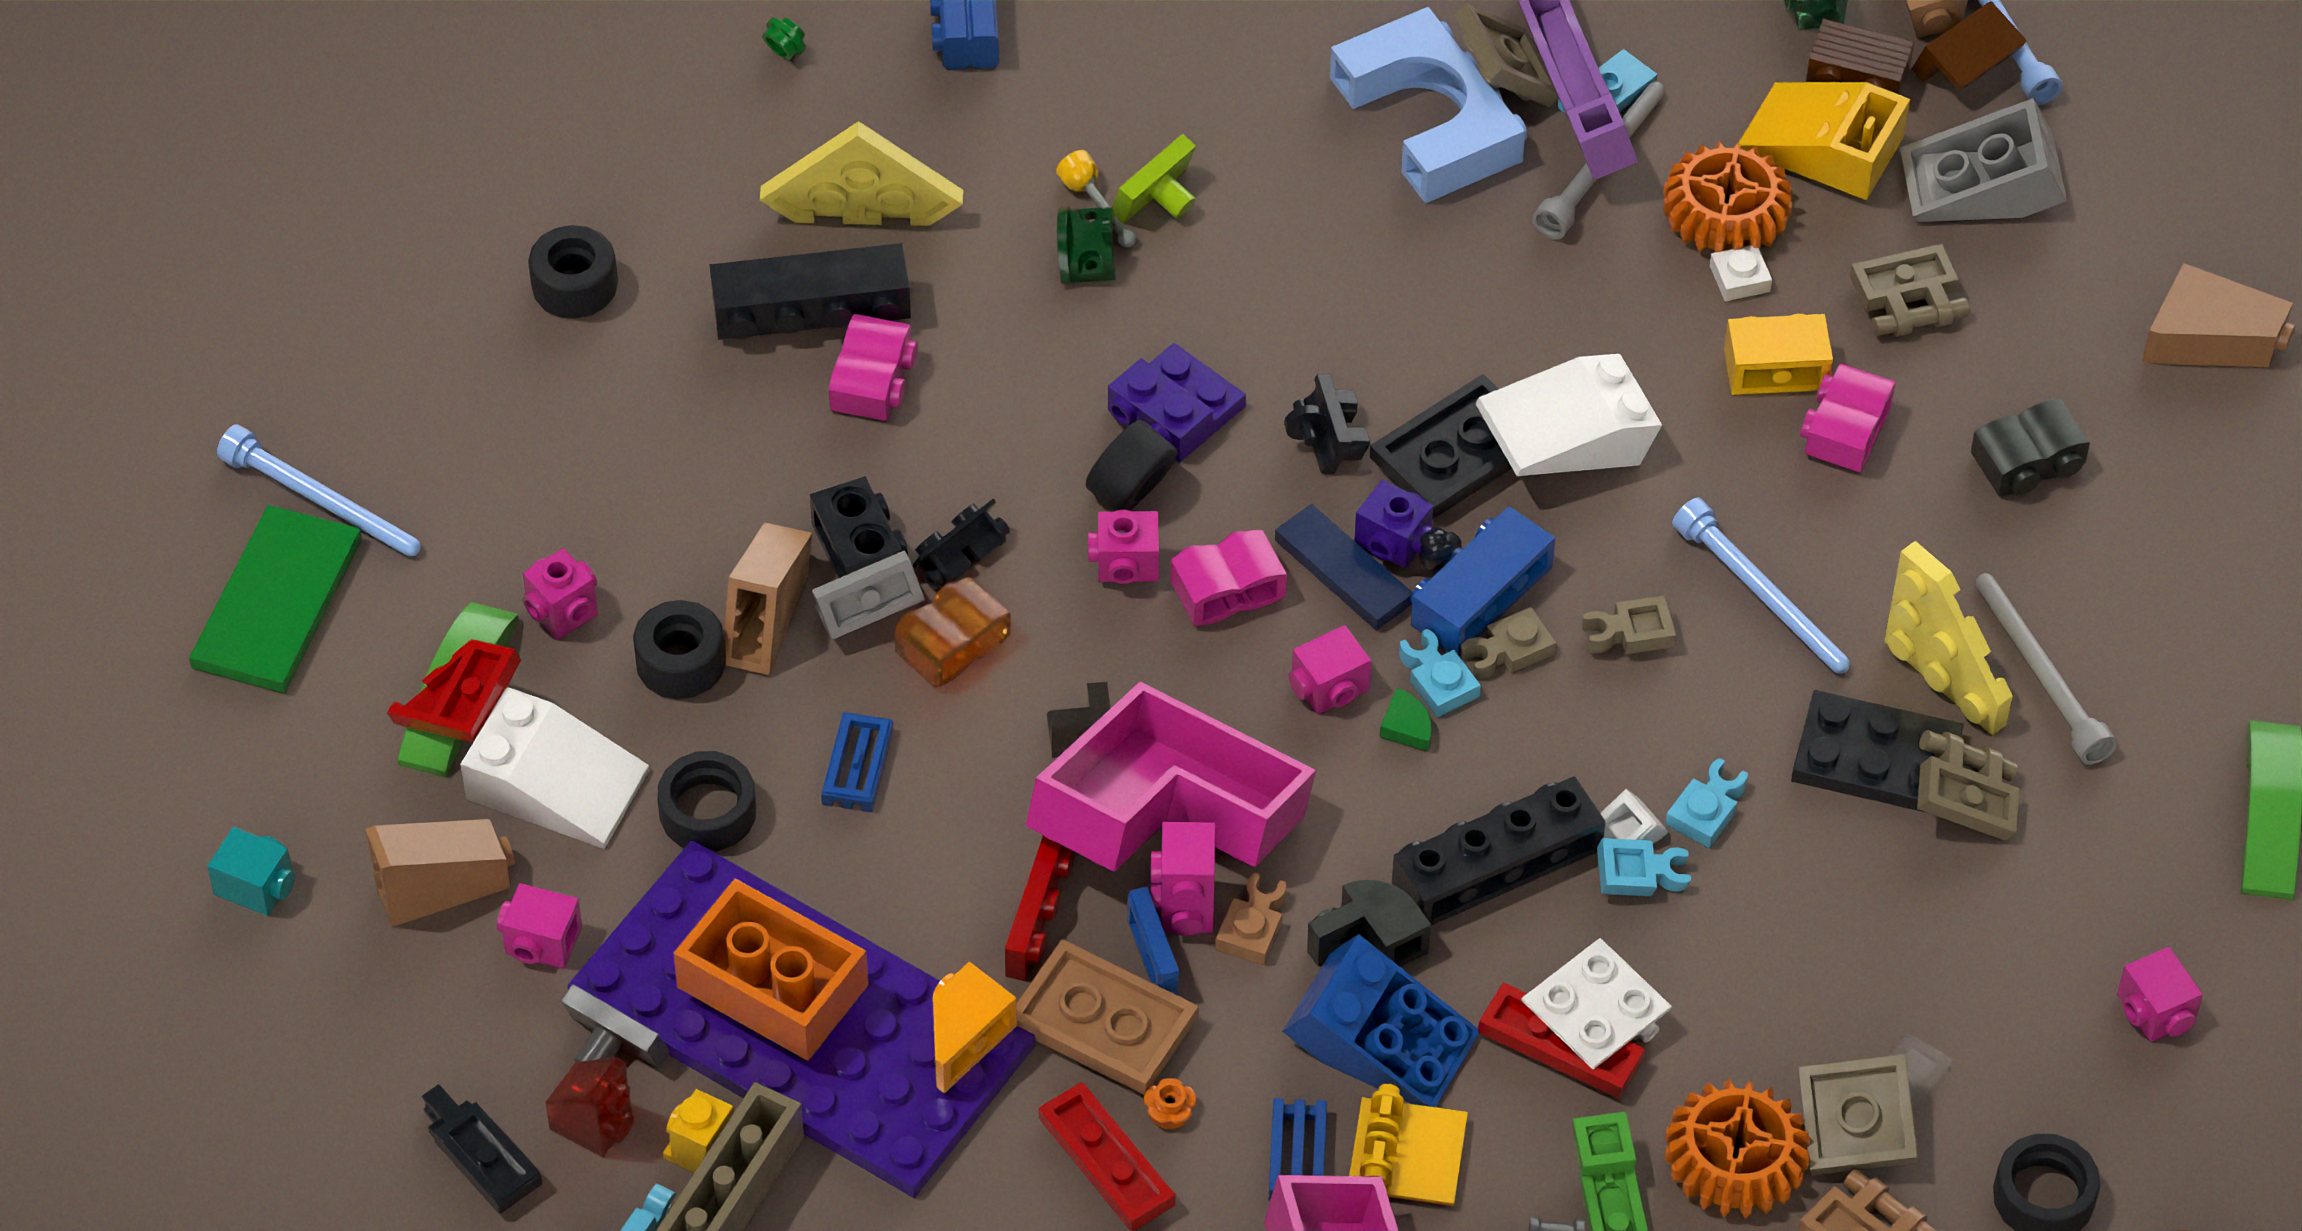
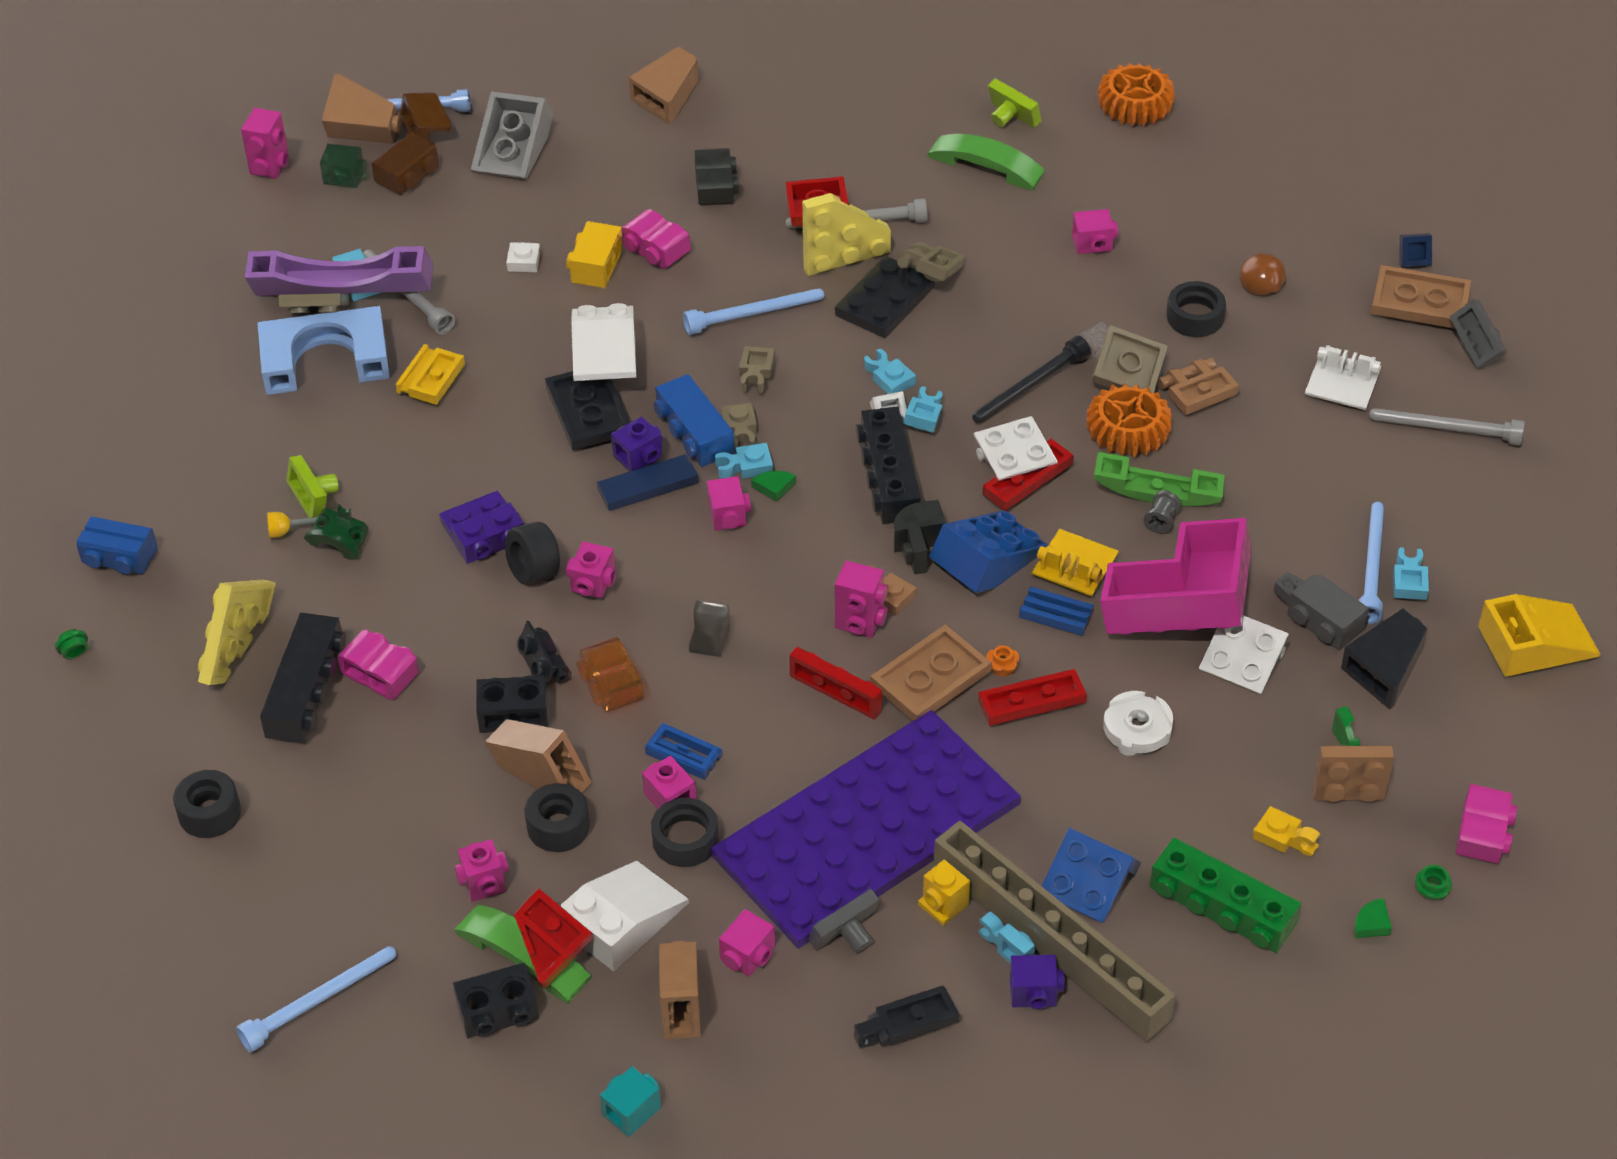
camera: 70 degrees left, 5 degrees down
green tile [189,504,362,693] -> none
clear red slope [546,1057,634,1157] -> none
orange brick [673,878,868,1061] -> none
light grey panel [812,551,925,640] -> none
light orange slope [933,961,1017,1093] -> none
dark pink piece [1025,681,1316,872] -> none
blue tile [1127,886,1179,996] -> none
dark pink brick [1170,530,1287,626] -> none
black hips [1284,374,1370,474] -> none
black arm [1419,528,1462,570] -> none
orange gear [1663,140,1793,253] -> none
yellow slope [1739,82,1910,200] -> none
dark tan plate [1850,244,1970,337] -> none
none -> yellow plate [395,344,465,405]
none -> black brick [453,962,539,1039]
none -> dark pink brick [642,755,696,809]
none -> red plate [785,176,849,227]
none -> black piece [972,335,1091,423]

